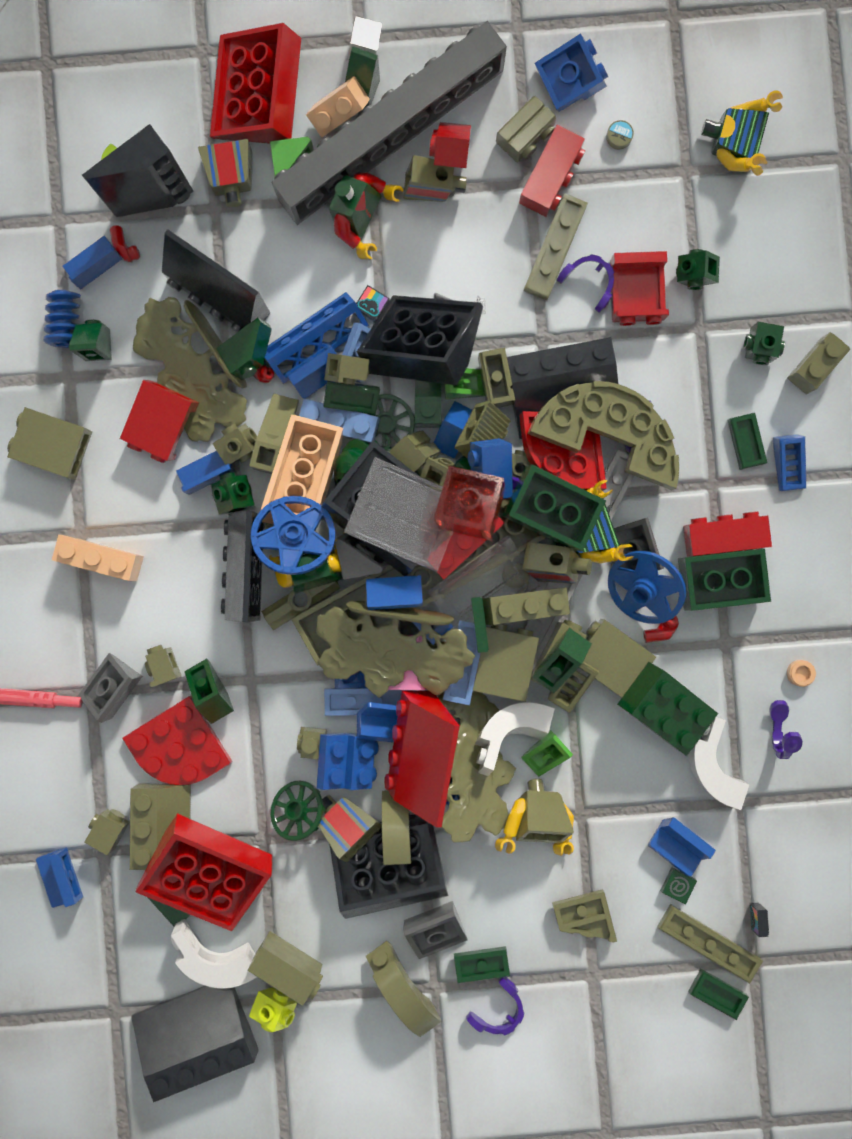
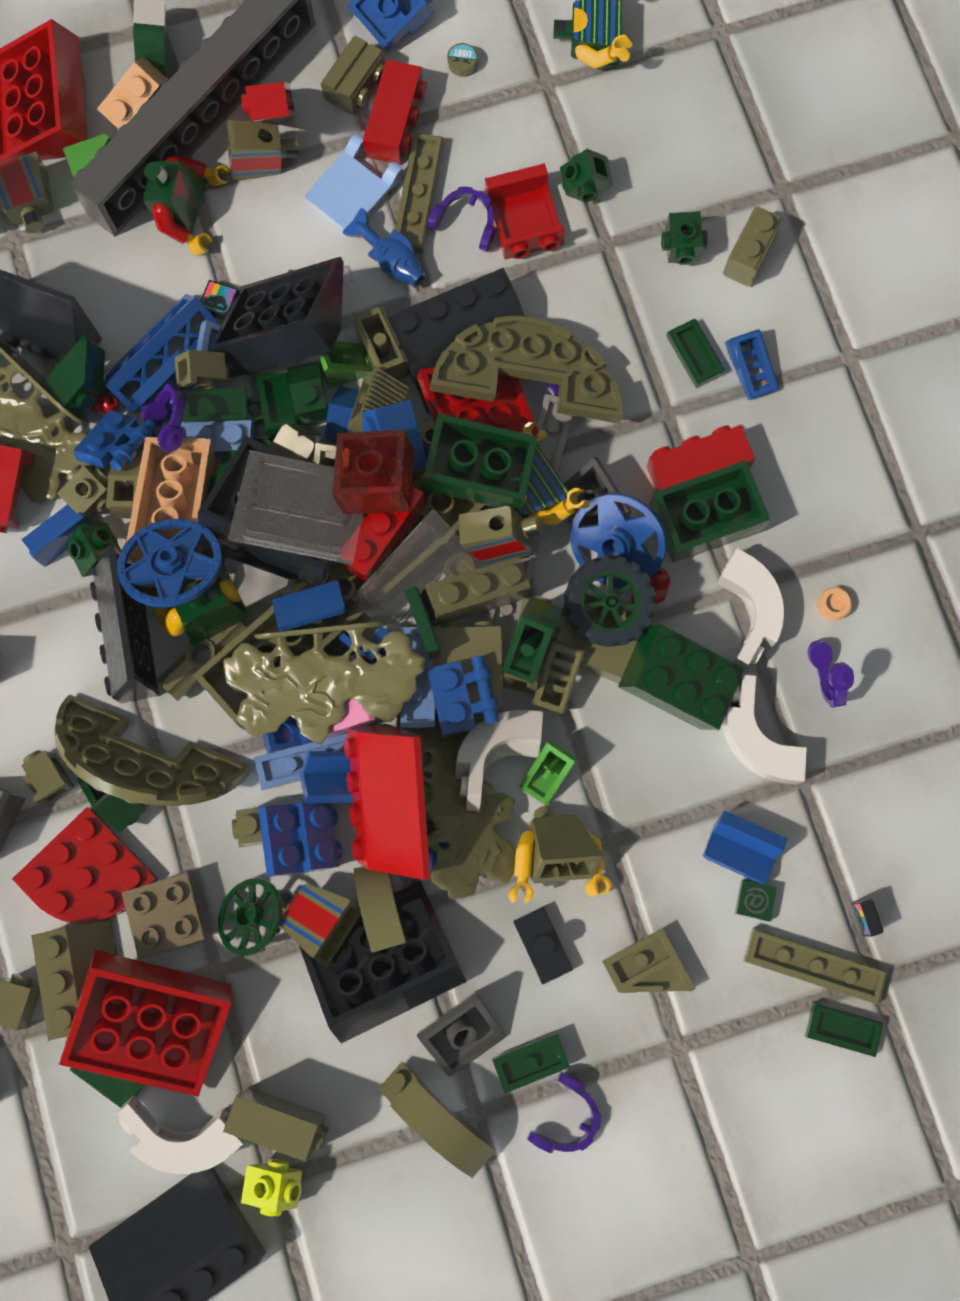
camera: 10 degrees left, 10 degrees down
none -> olive plate [54,695,251,806]
none -> blue plate [73,410,157,471]
none -> dark tan hinge [122,872,205,960]
none -> dark purple piece [141,384,187,452]
none -> dark green tile [256,372,298,436]
none -> light blue flag [305,133,404,229]
none -> blue animal [343,208,426,288]
none -> blue plate [427,656,500,737]
none -> black tile [513,906,573,985]
none -> black wheel [564,556,656,647]
none -> white arch [716,548,784,669]

